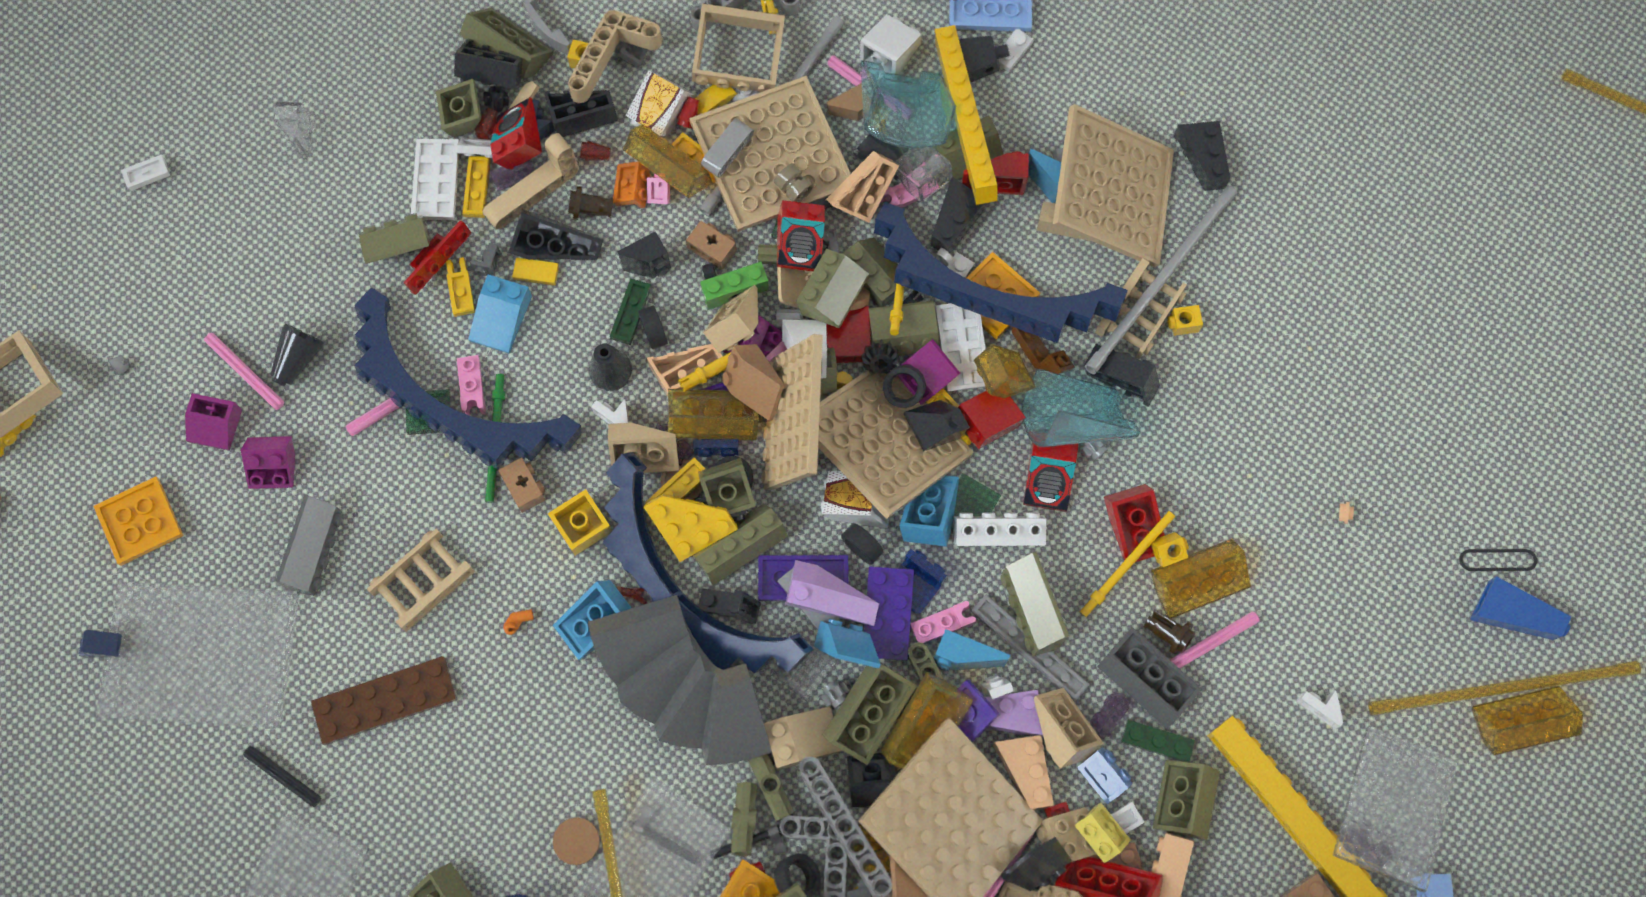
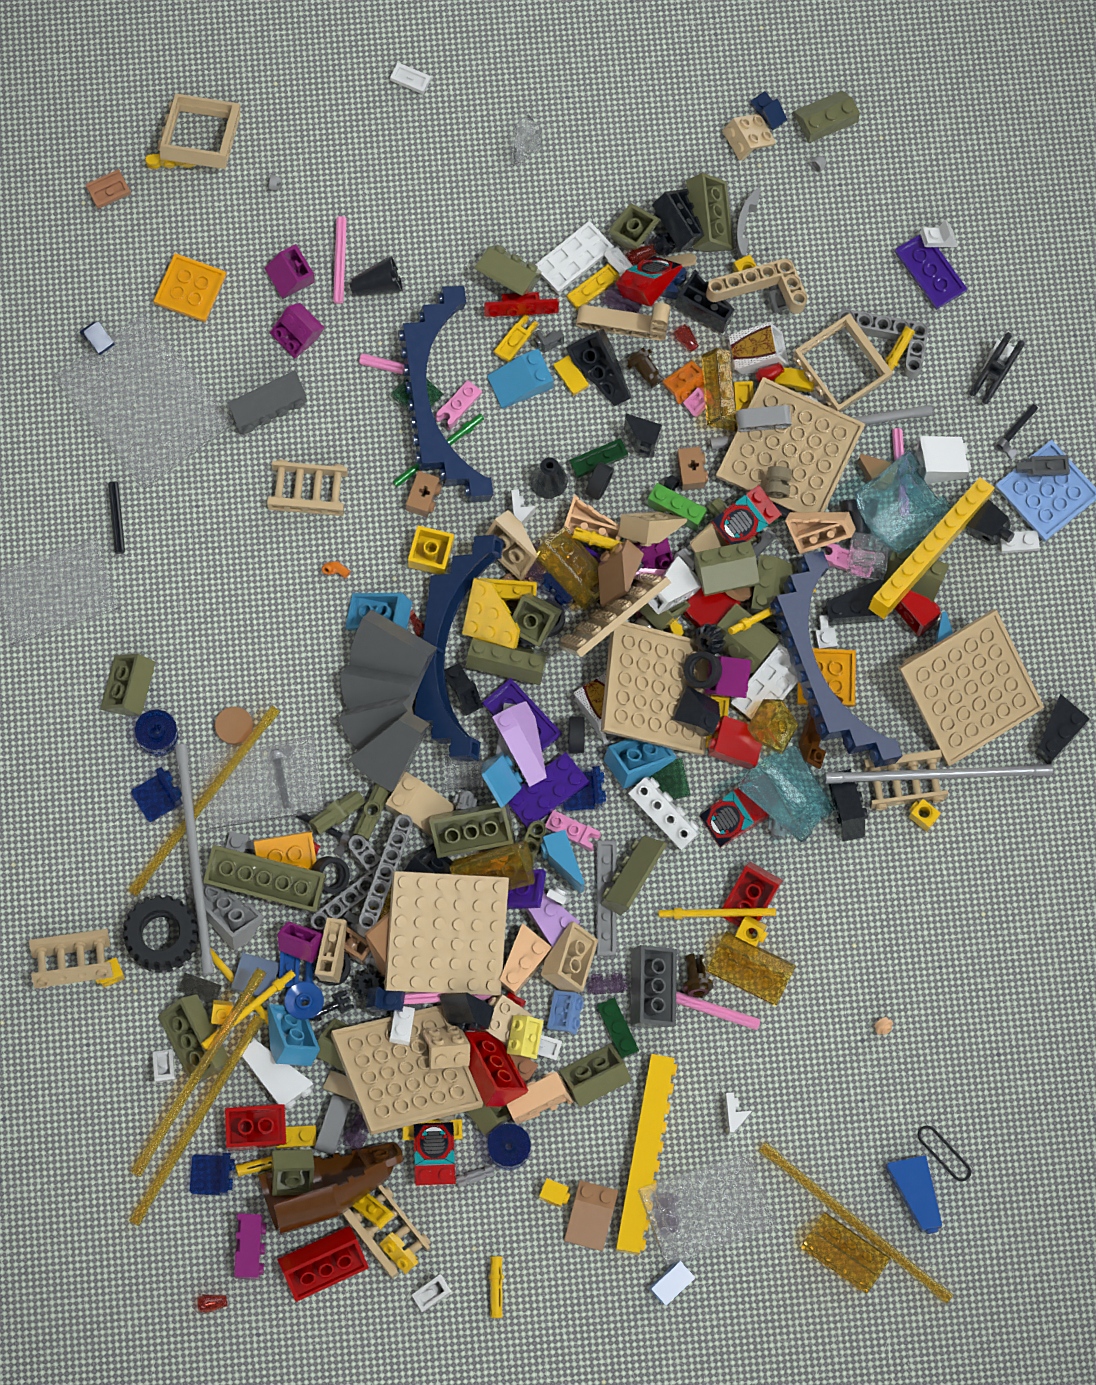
camera: 45 degrees right, 0 degrees up
reddish brown plate [311,656,457,746] -> none

